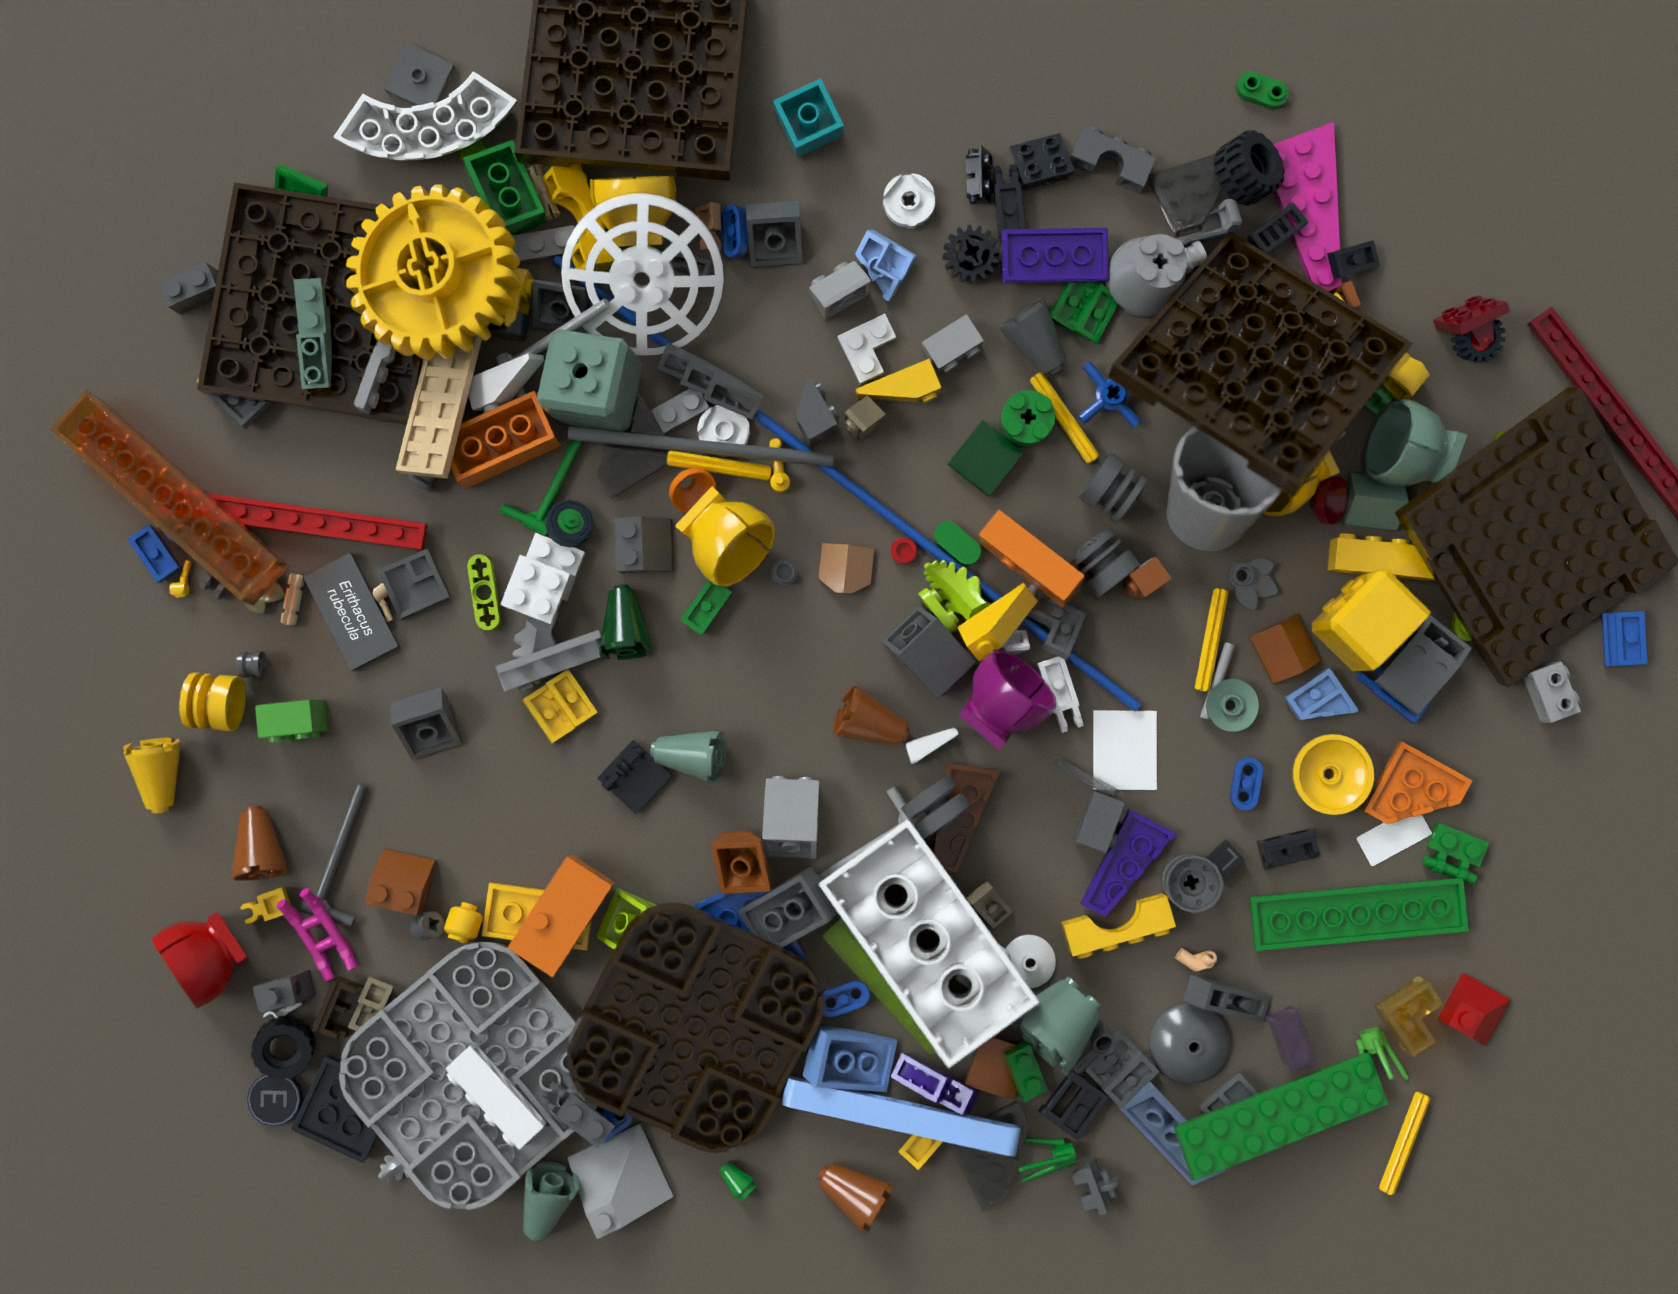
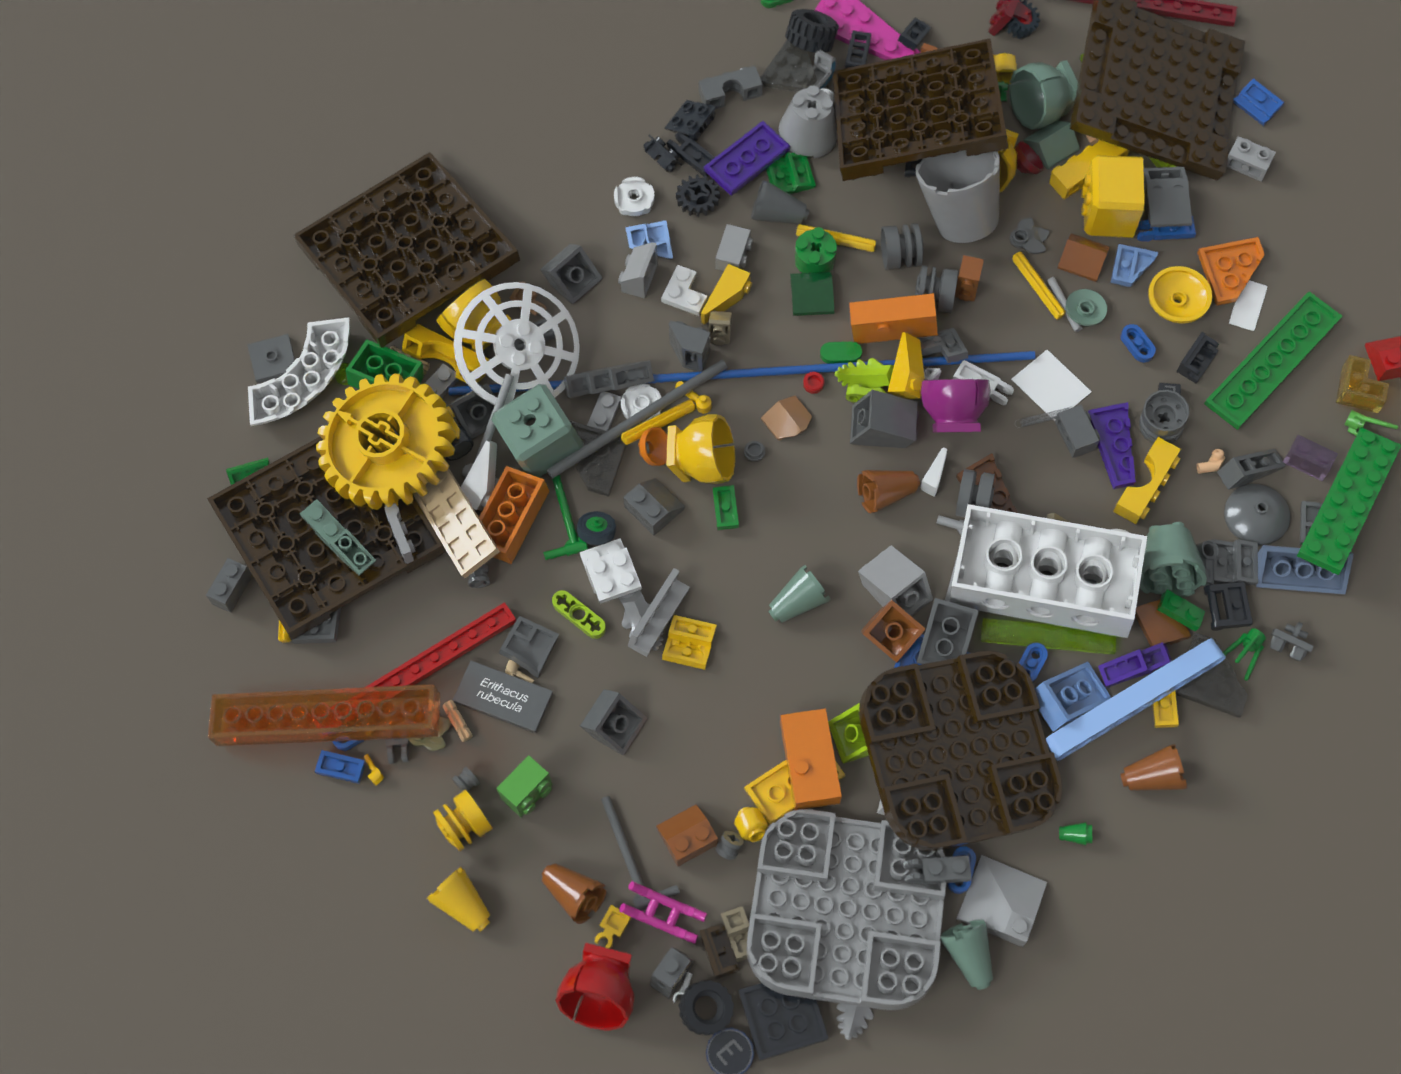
camera: 40 degrees left, 20 degrees down
white brick [445,1042,547,1150] -> none
black hinge [597,739,672,814] -> none
dark green cone [599,584,653,660] -> none
blue plate [721,204,748,259] -> none
teal brick [773,78,844,158] -> none
blue bar [1078,361,1141,428] -> none
green plate [1422,822,1489,884] -> none

